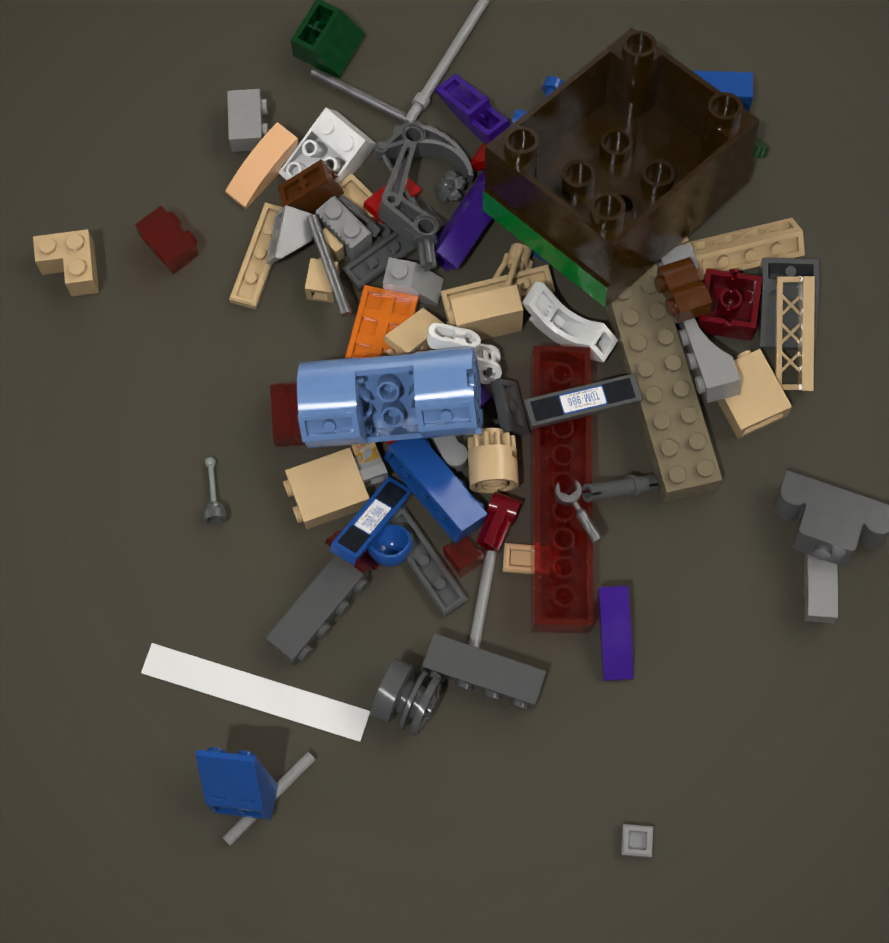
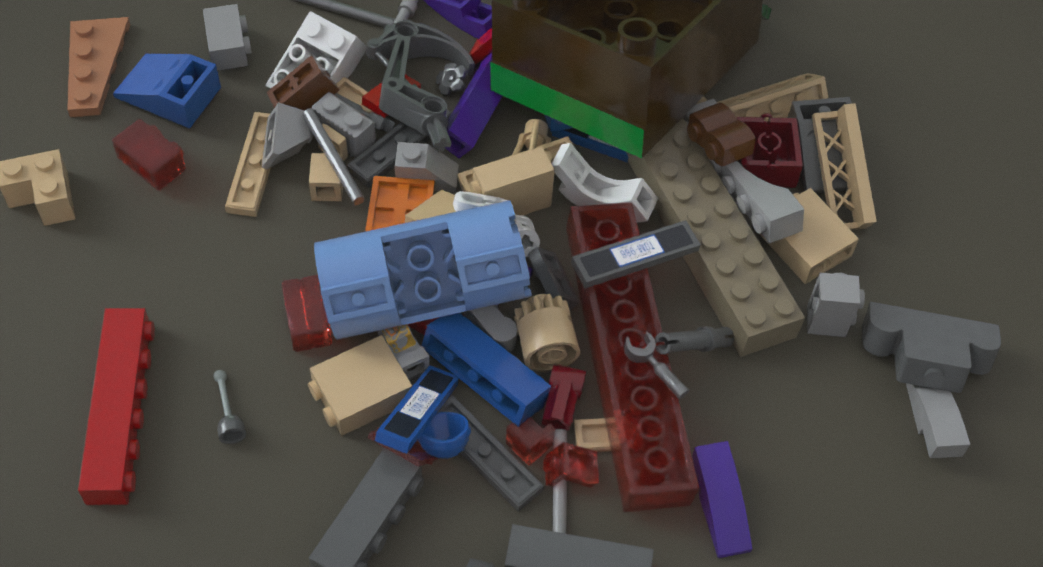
camera: 15 degrees left, 15 degrees down
light nougat slope [225,122,299,209] -> none
none -> nougat wing [67,17,131,117]
none -> red brick [78,308,155,505]
none -> blue slope [113,54,221,129]
none -> clear red bracket [543,442,599,488]
none -> light grey brick [807,273,865,337]

